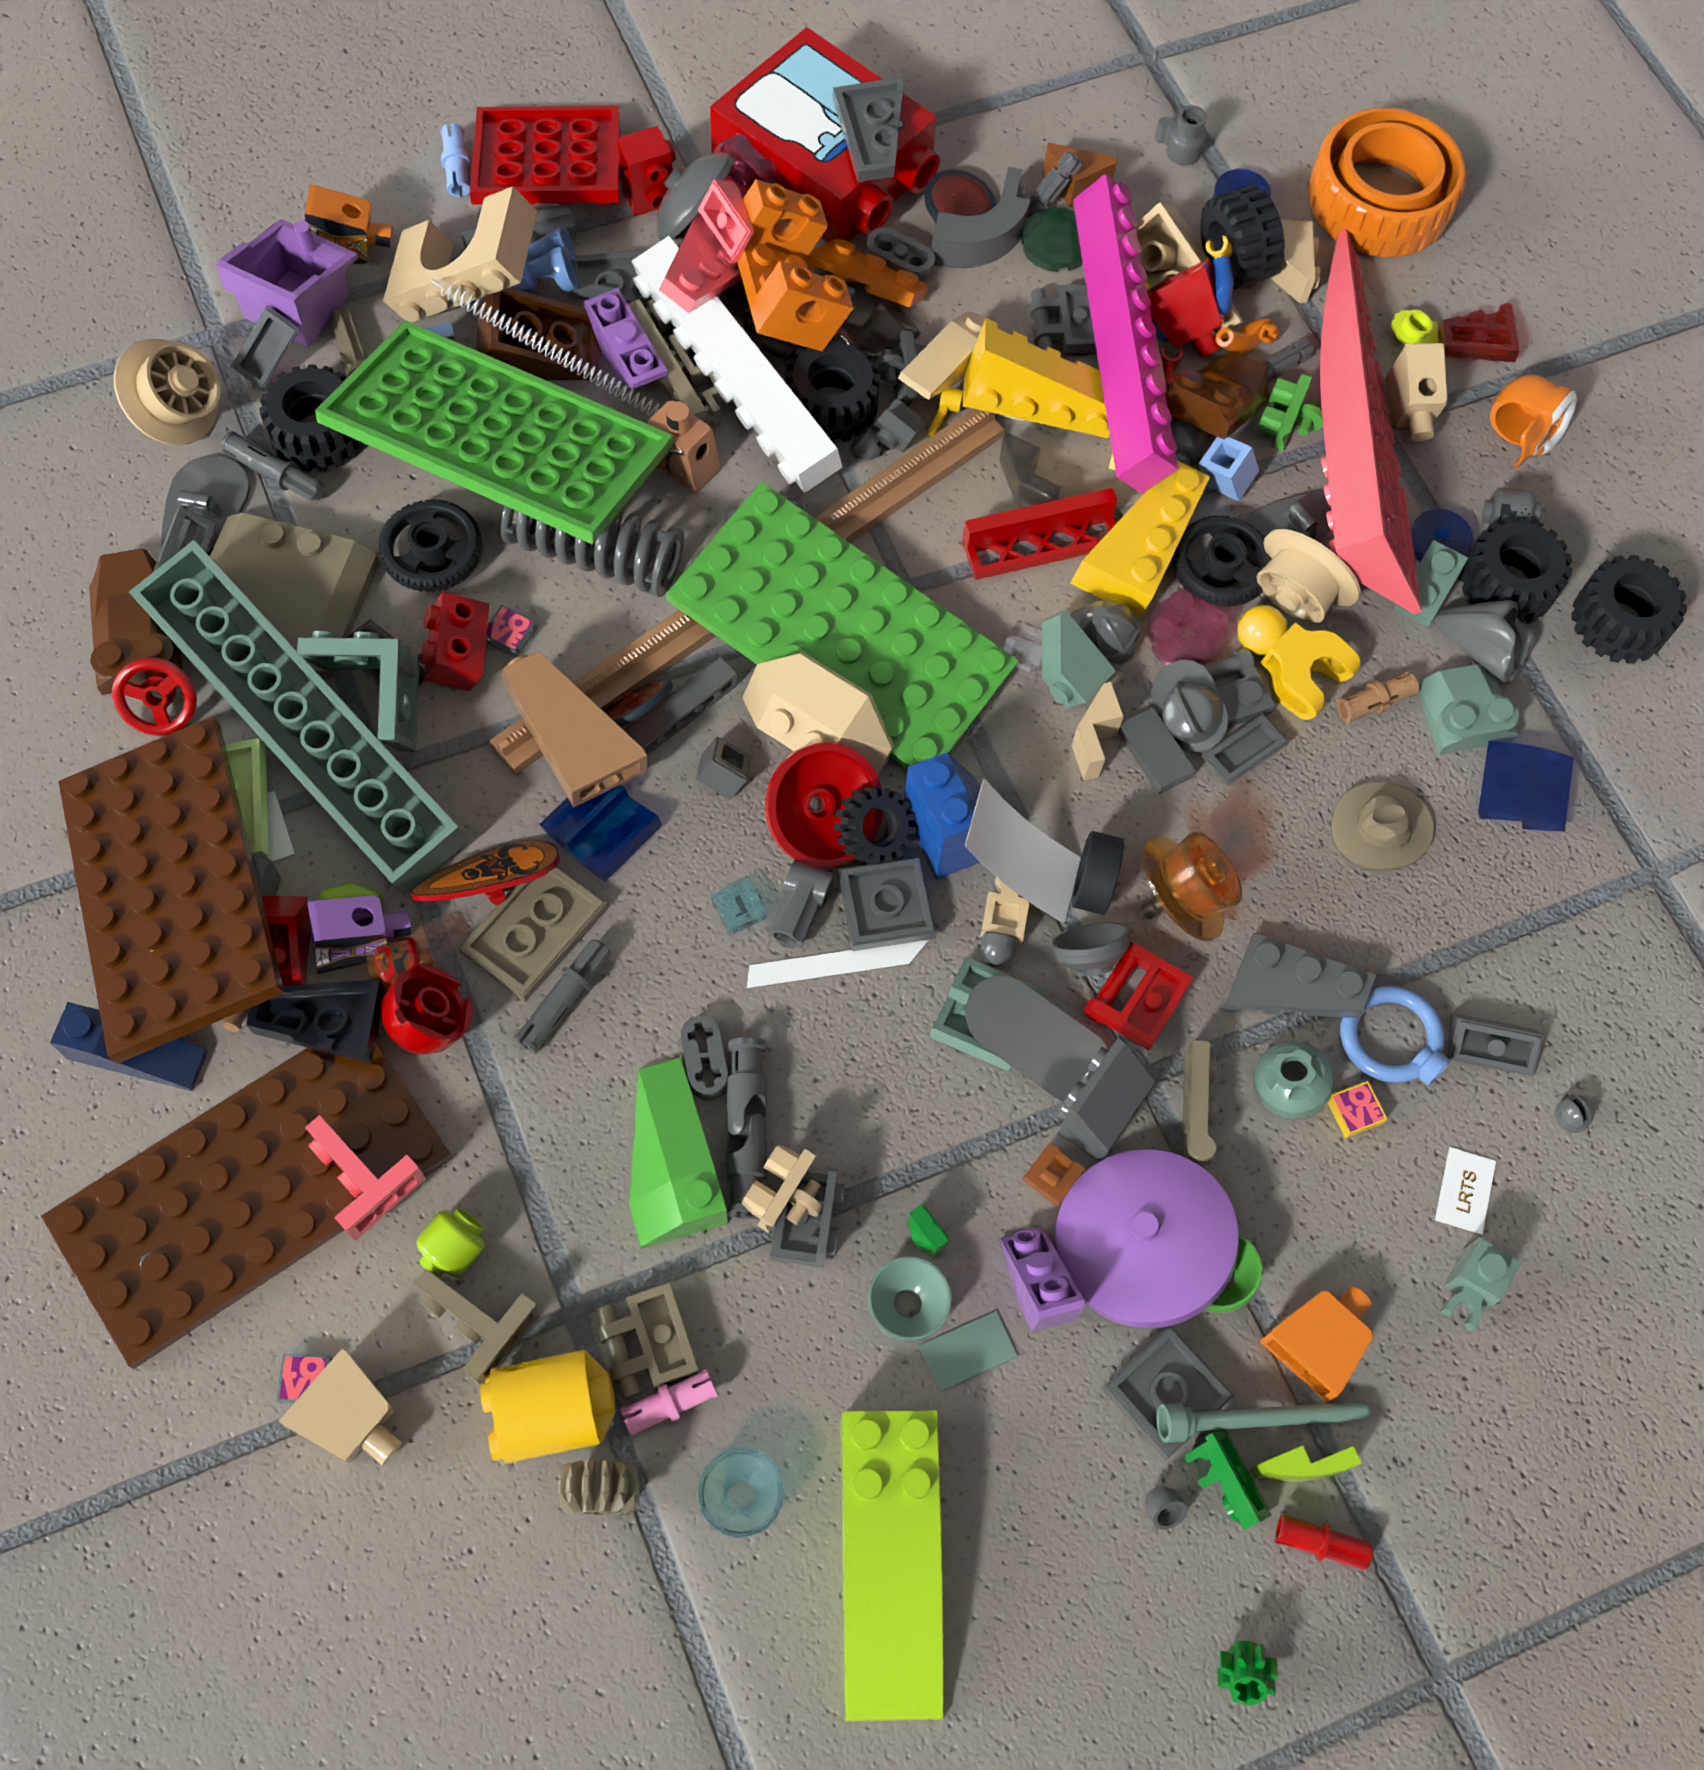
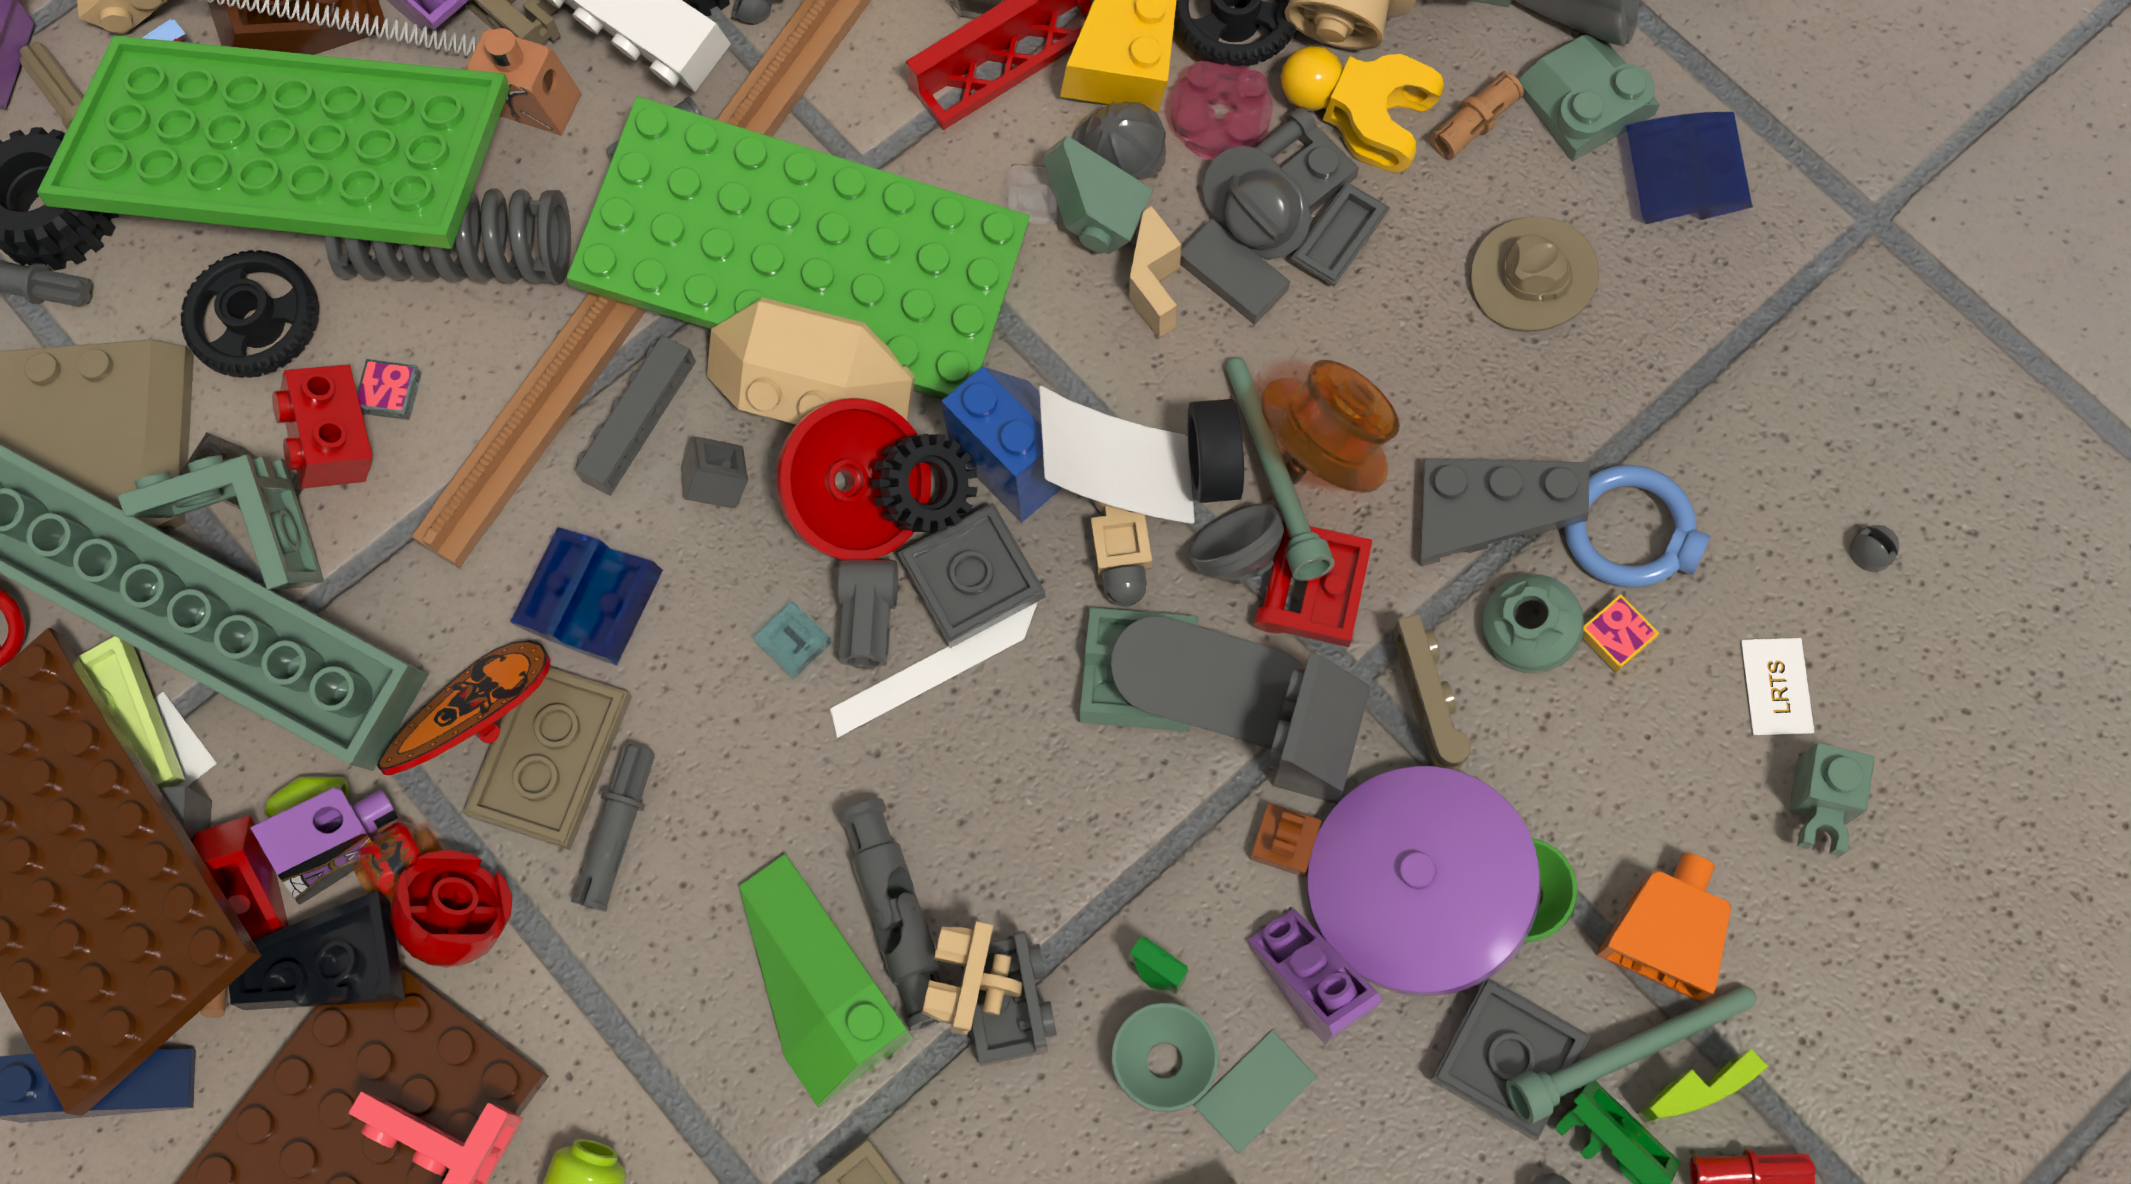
camera: 10 degrees left, 5 degrees up
medium nougat slope [502,651,647,808] -> none
wheel [605,678,673,727] -> none
dark grey beam [681,1016,728,1100] -> none
dark grey slope [1447,1013,1544,1077] -> none
none -> sand green piece [1226,357,1335,581]

